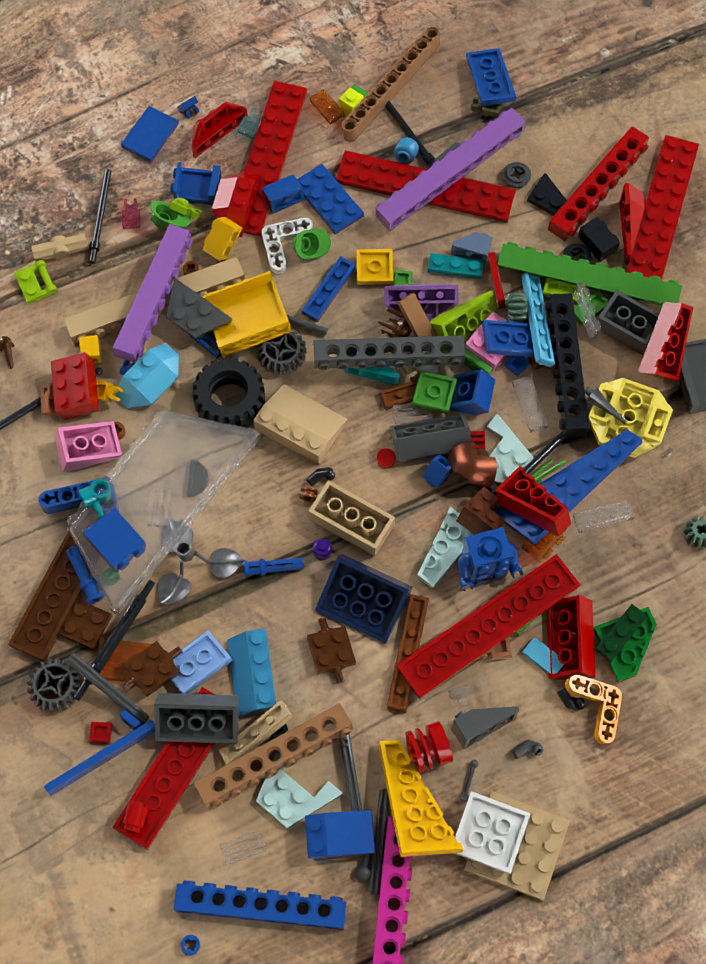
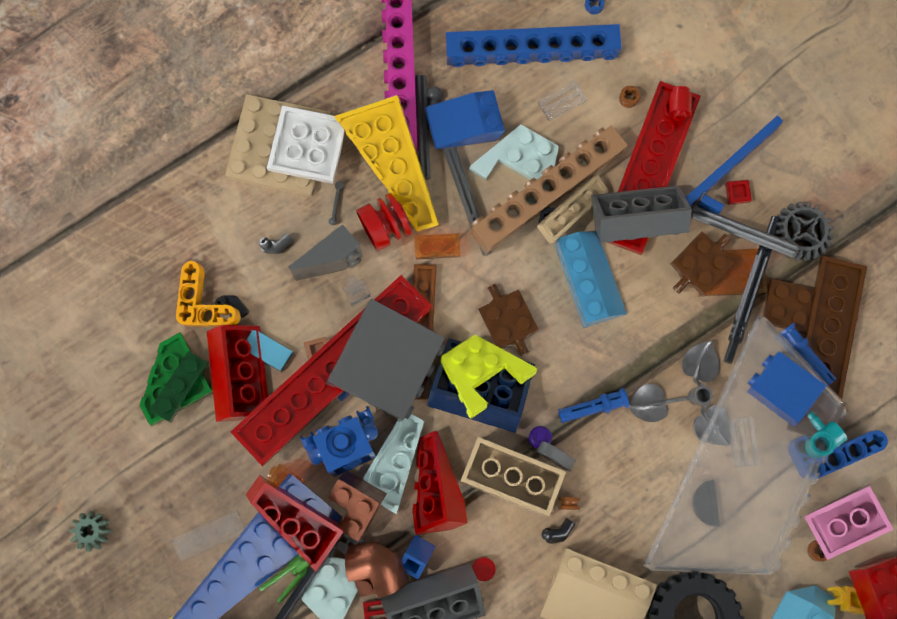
camera: 170 degrees right, 10 degrees up
light blue tile [171,630,233,694] -> none
none -> dark grey panel [326,299,445,422]
none -> red wedge [412,431,468,535]
none -> clear orange plate [414,233,460,260]
none -> neon yellow wing [440,335,537,419]
none -> dark grey beam [537,441,576,471]
none -> dark orange bush [619,86,640,108]

